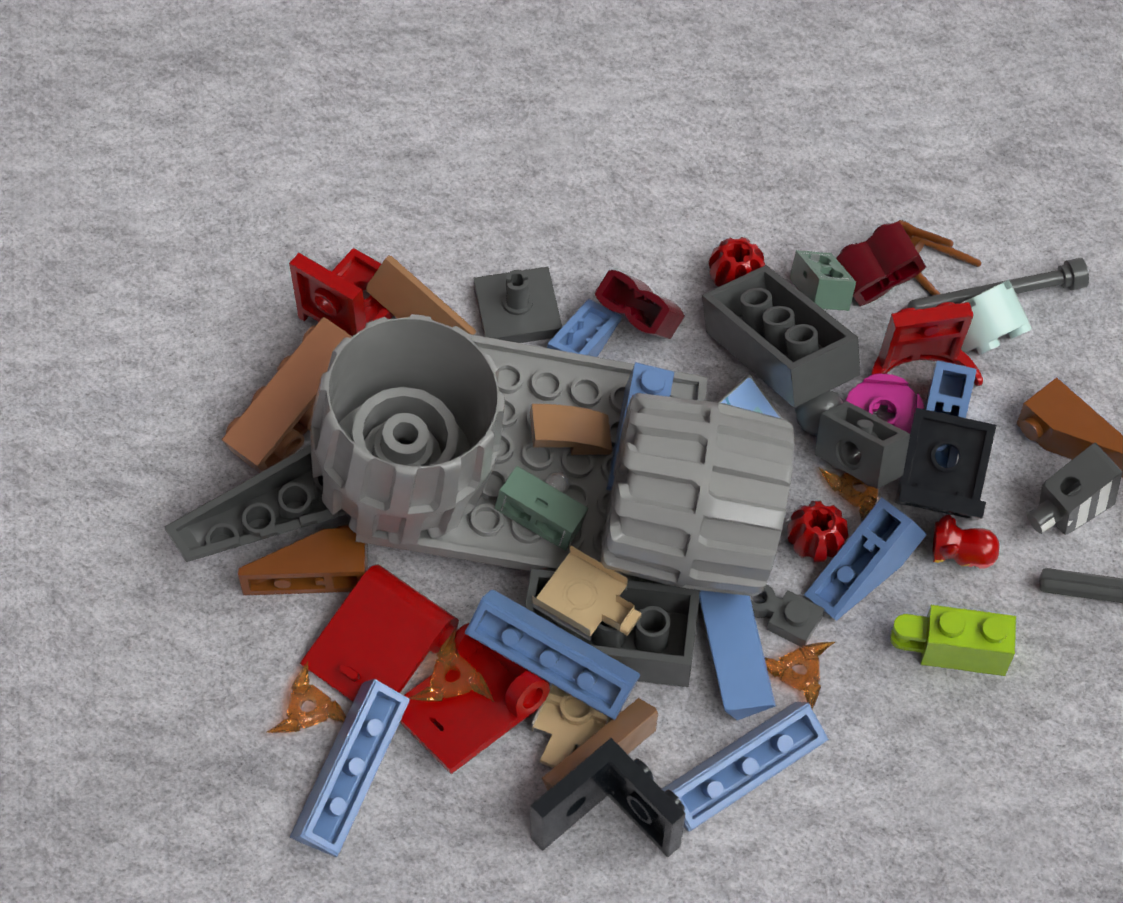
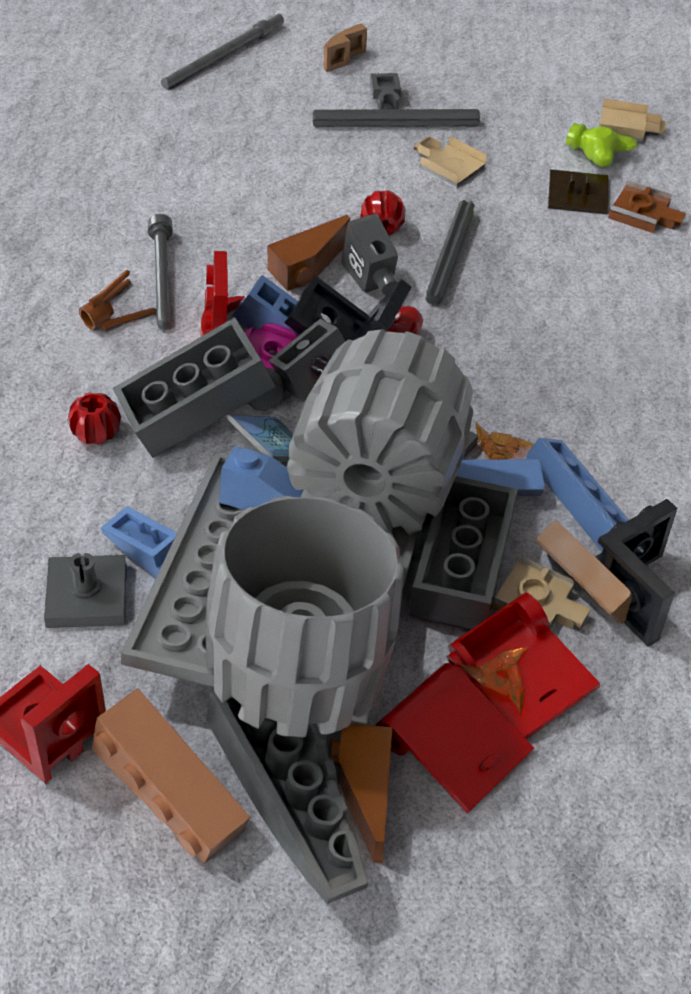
camera: 85 degrees left, 10 degrees down
clear orange piece [266,661,346,733] -> none
medium blue slope [290,679,410,857] -> none
medium nougat slope [366,255,476,335] -> none
medium blue slope [465,590,640,720] -> none
tan piece [532,545,641,640] -> none
dark red brick [595,270,685,339] -> none
sand green piece [789,250,856,312] -> none
dark red brick [836,221,926,306] -> none
lime brick [890,605,1016,676] -> none
light aqua cylinder [961,280,1032,355] -> none

